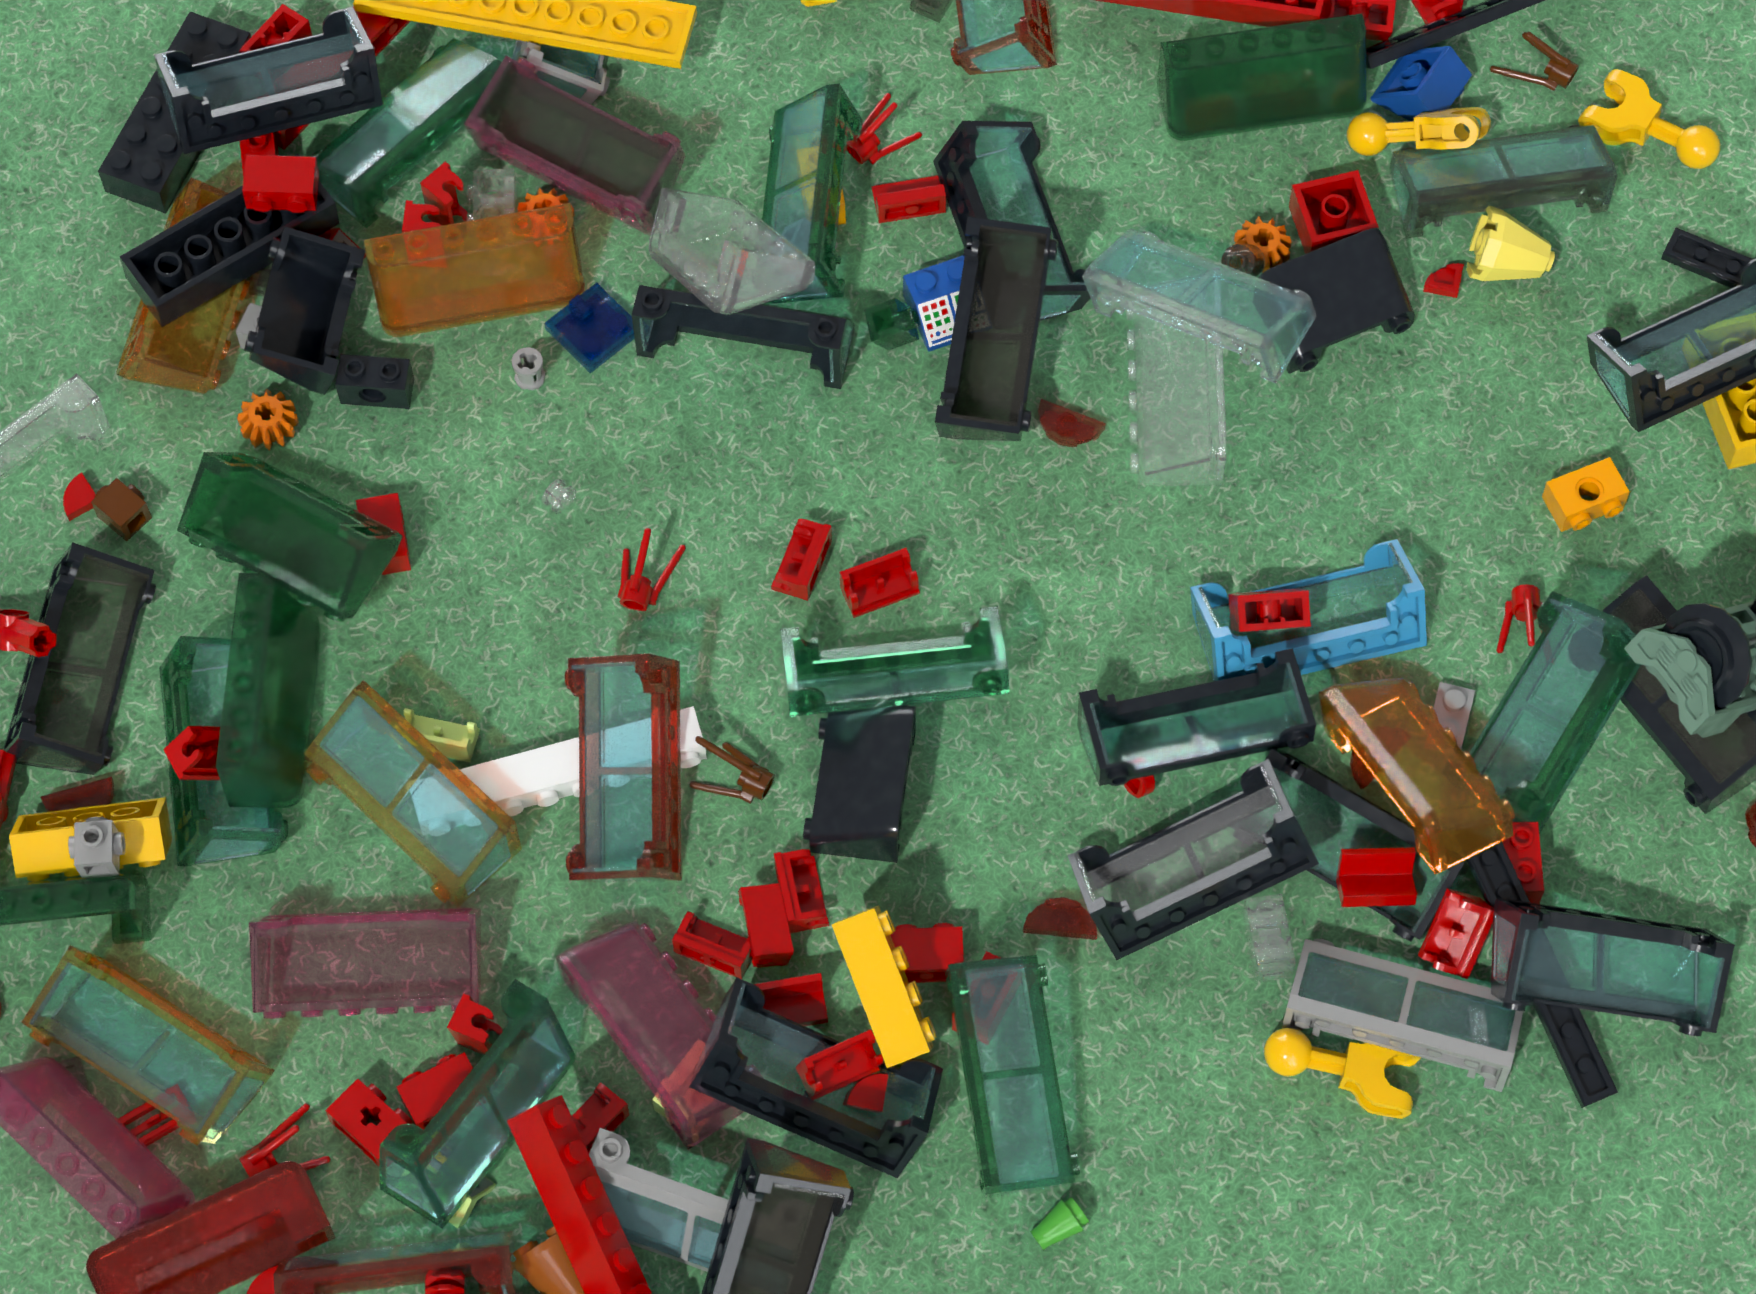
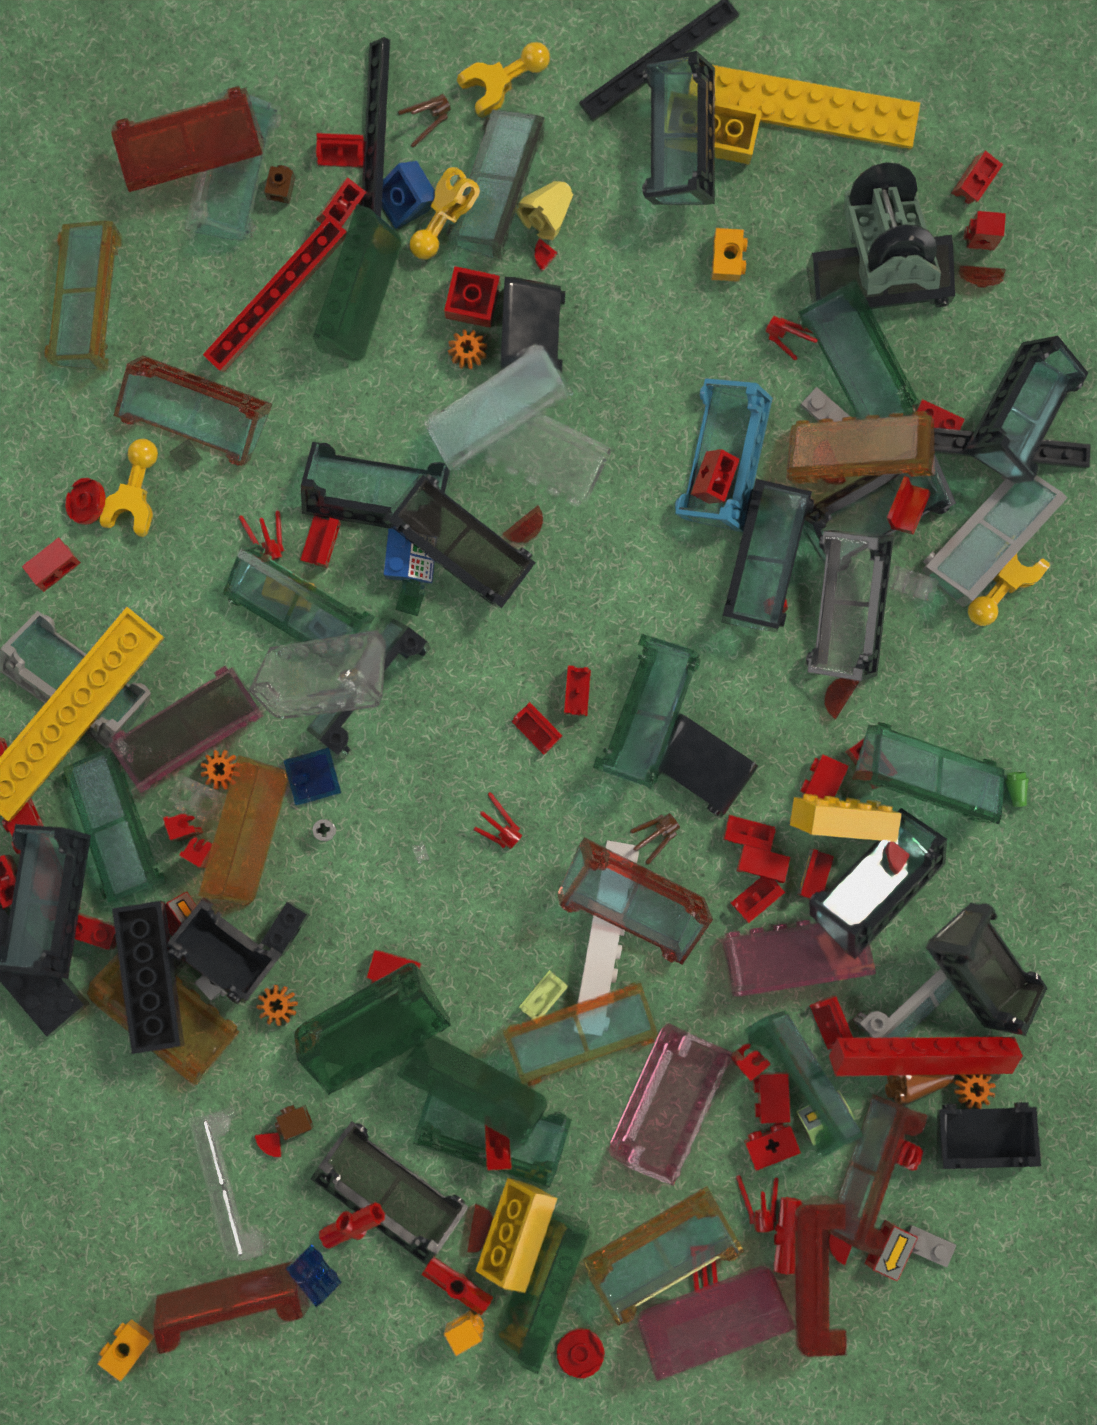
camera: 65 degrees left, 20 degrees up
light grey brick [68,817,126,878] -> none
red brick [242,155,319,213] -> none
red hinge [795,1029,883,1100] -> none
clear smoke brick [1221,244,1265,279] -> none
red hinge [1418,888,1496,979] -> none

